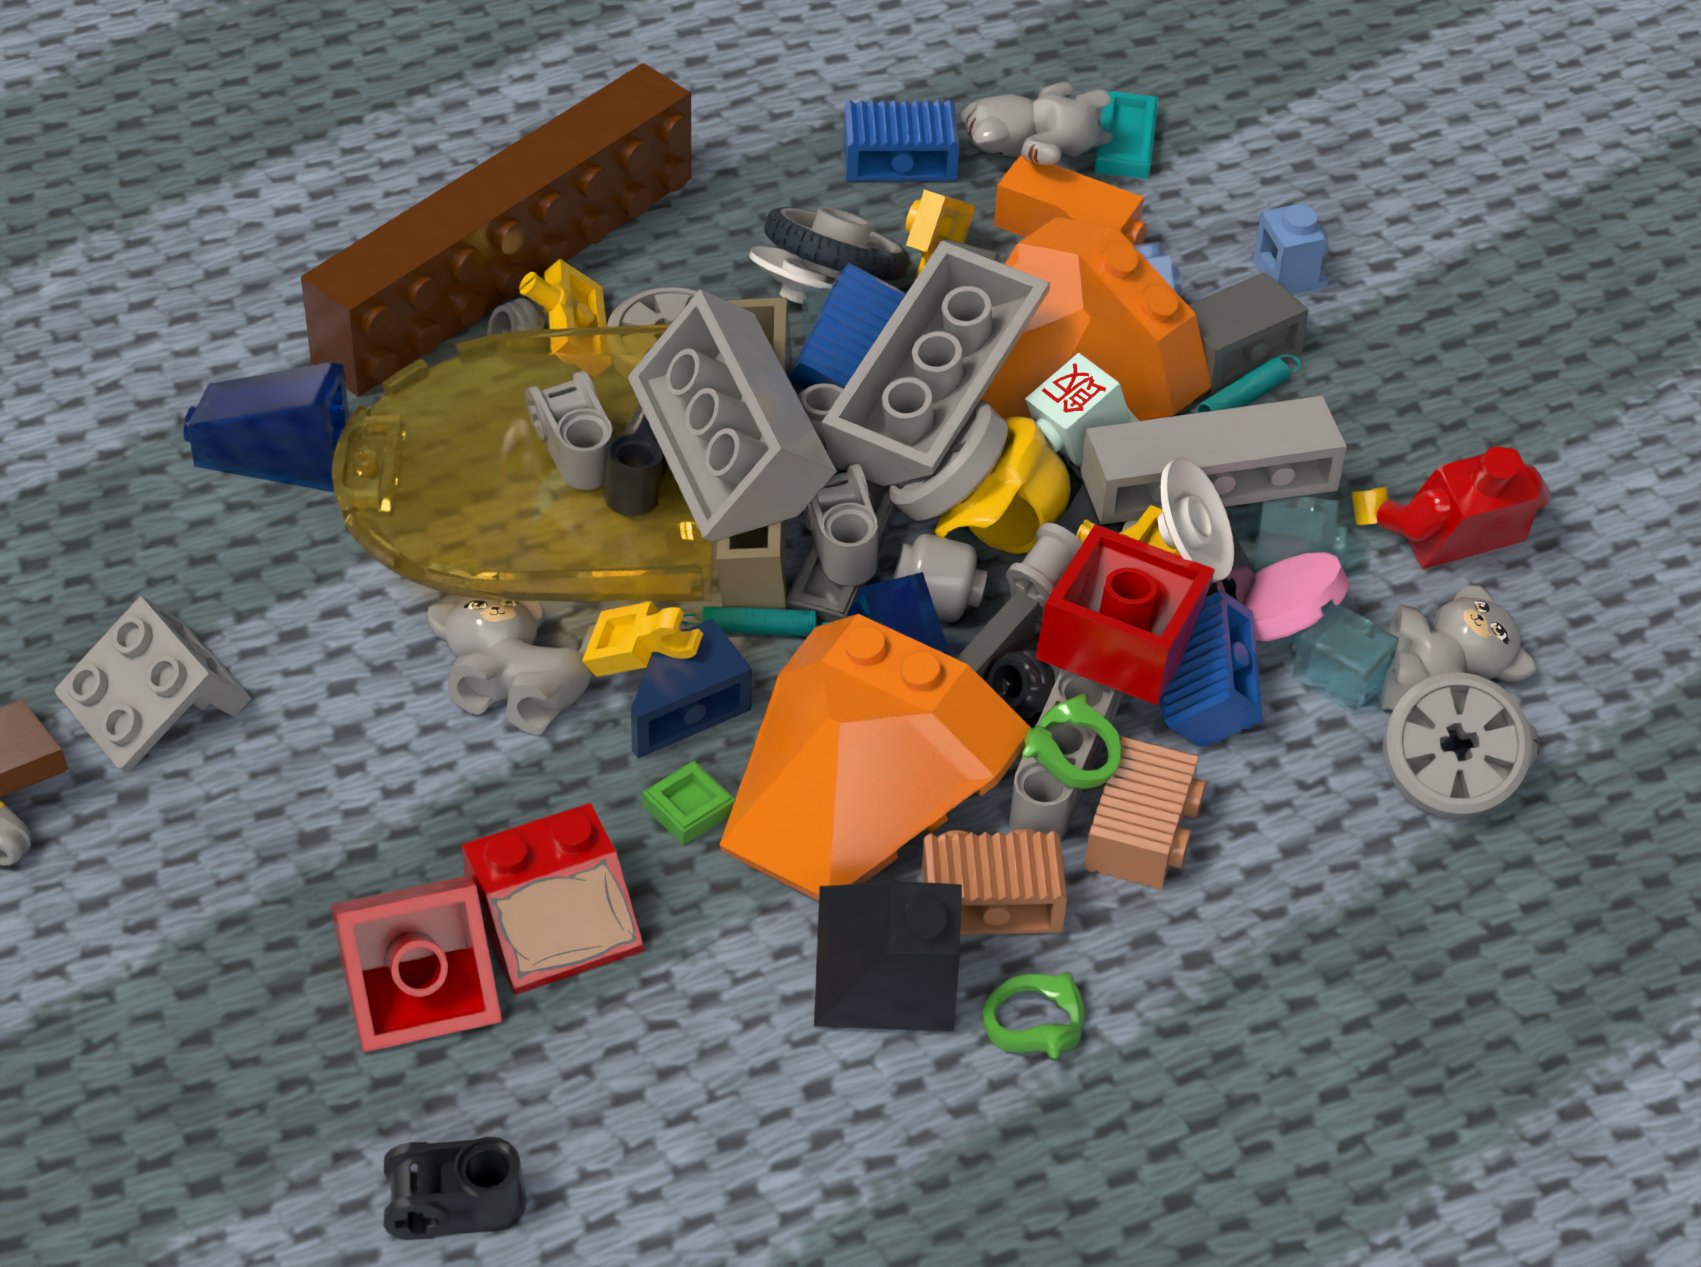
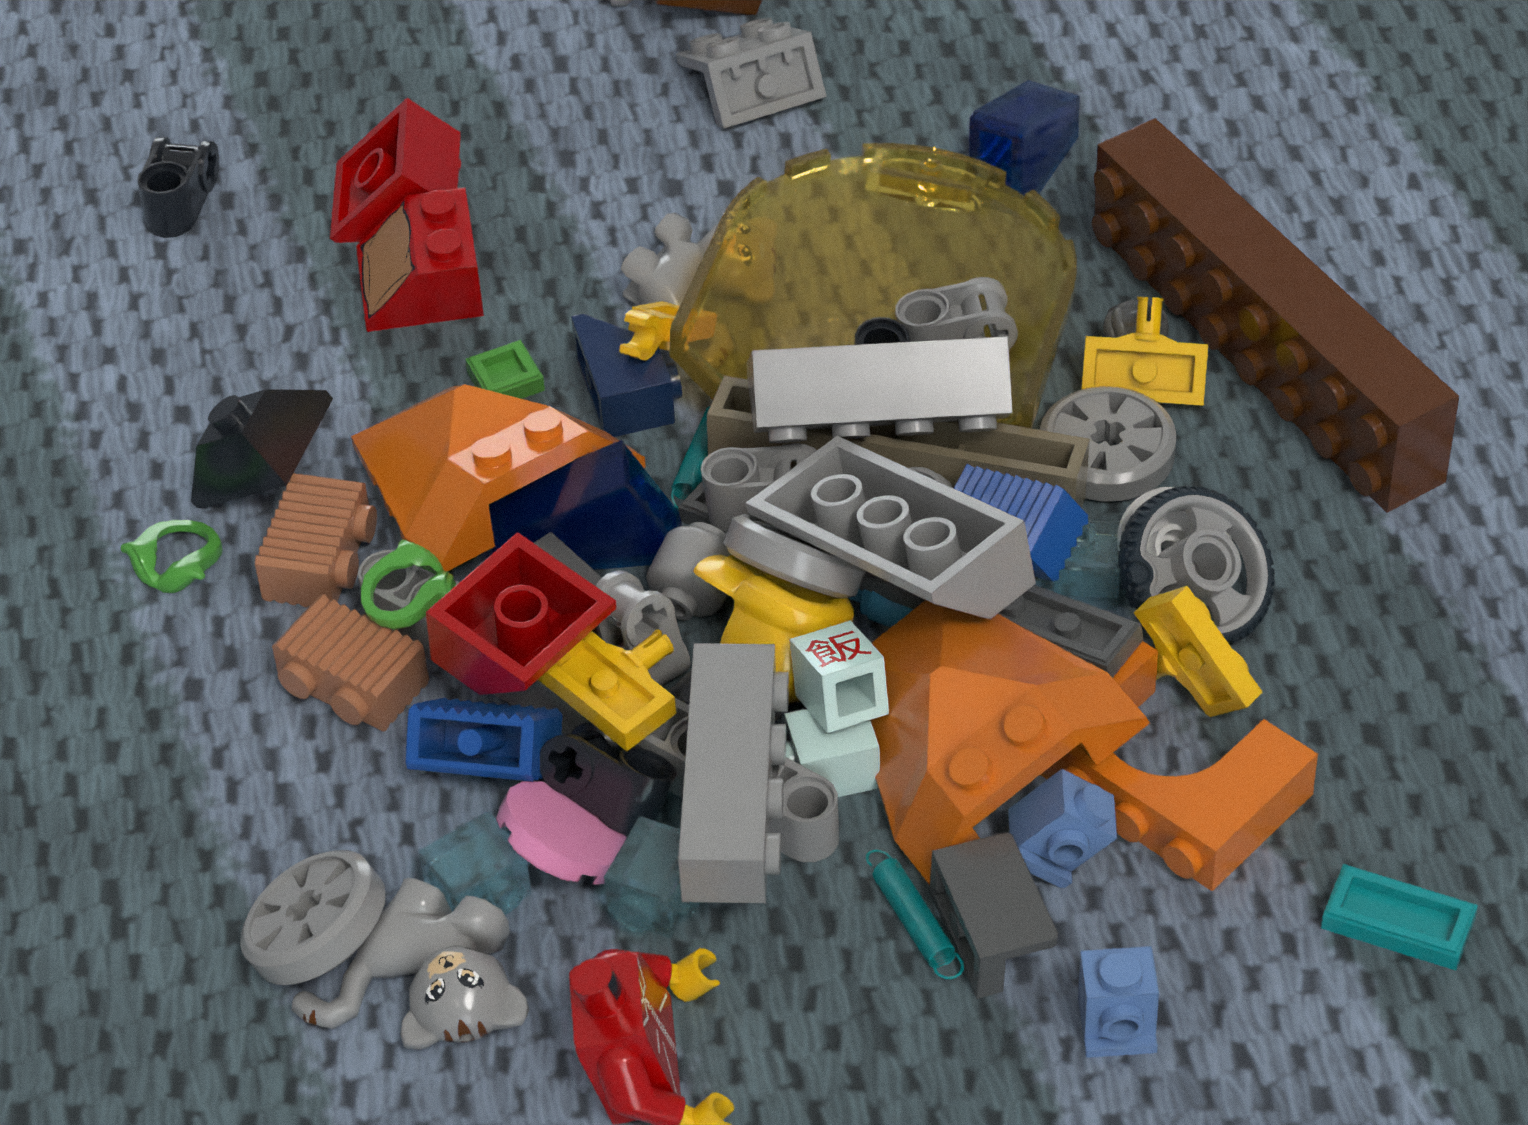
camera: 110 degrees right, 0 degrees up
blue brick [843,99,959,182] -> none
light grey animal [961,81,1113,165] -> none
white dish [1158,458,1234,582] -> none

